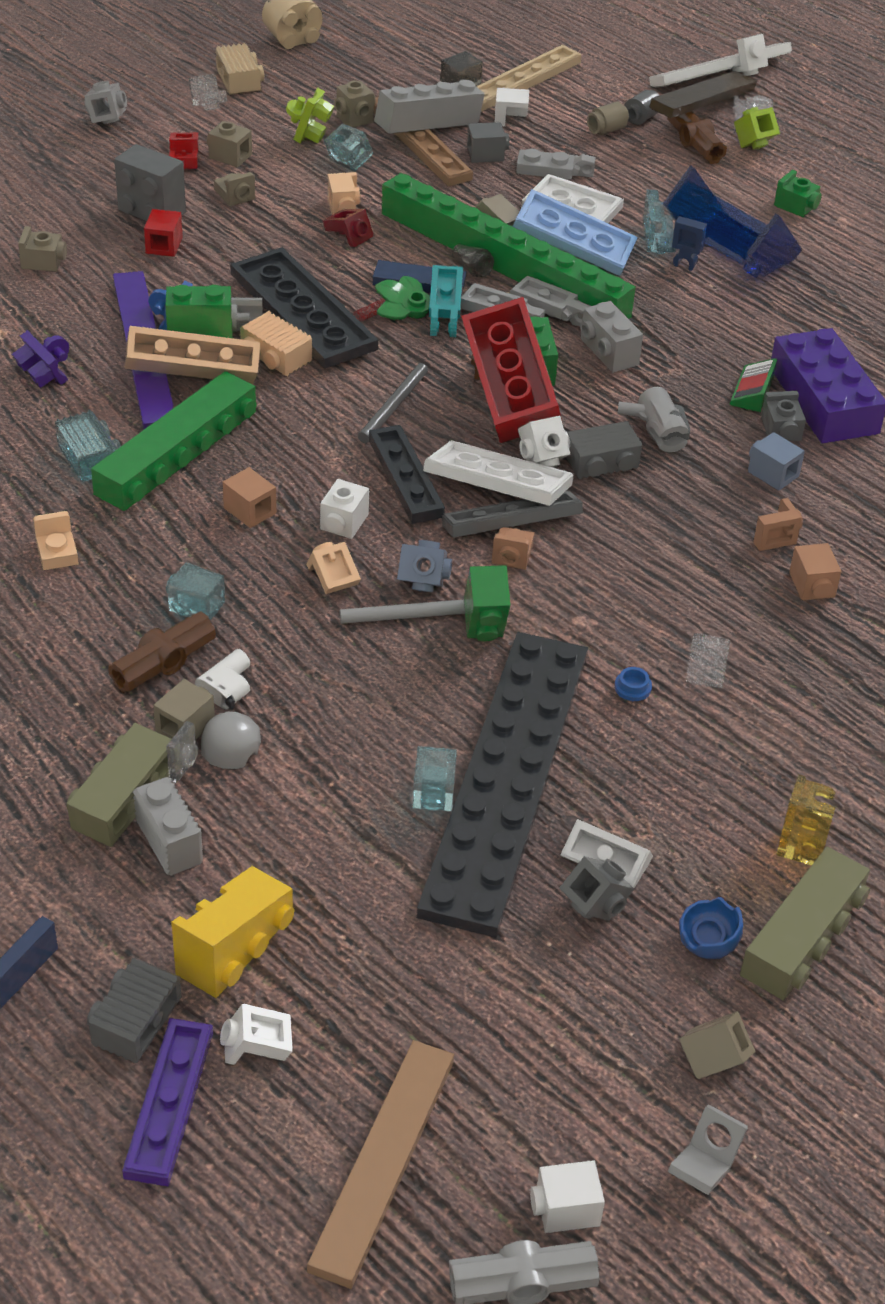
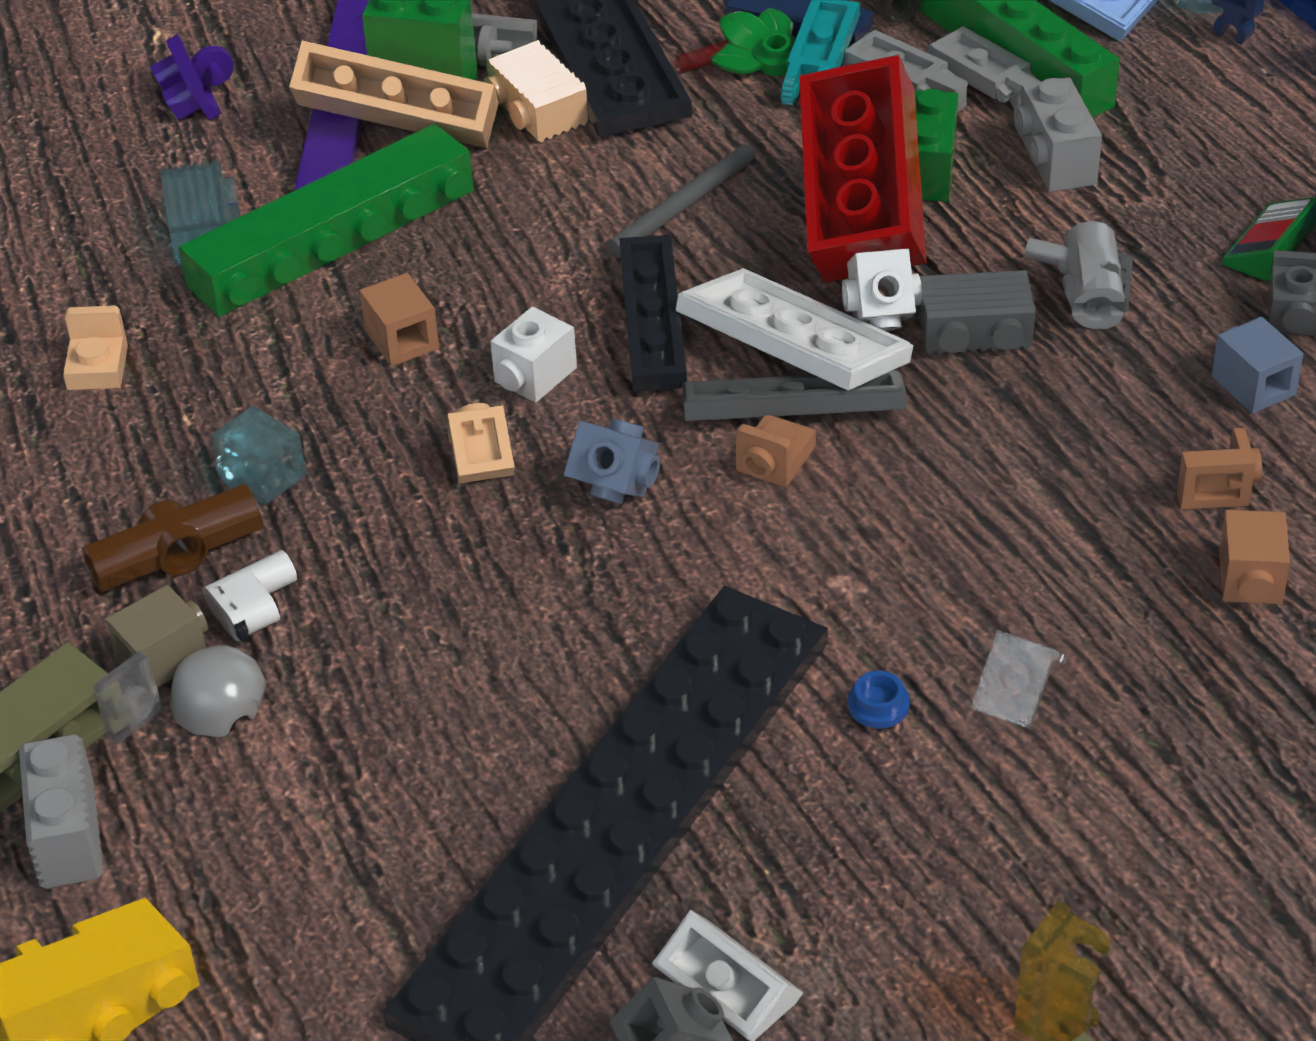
camera: 20 degrees right, 0 degrees up
light grey bar [340,599,465,624] -> none
clear light blue brick [412,746,457,811] -> none
green brick [464,565,511,641] -> none

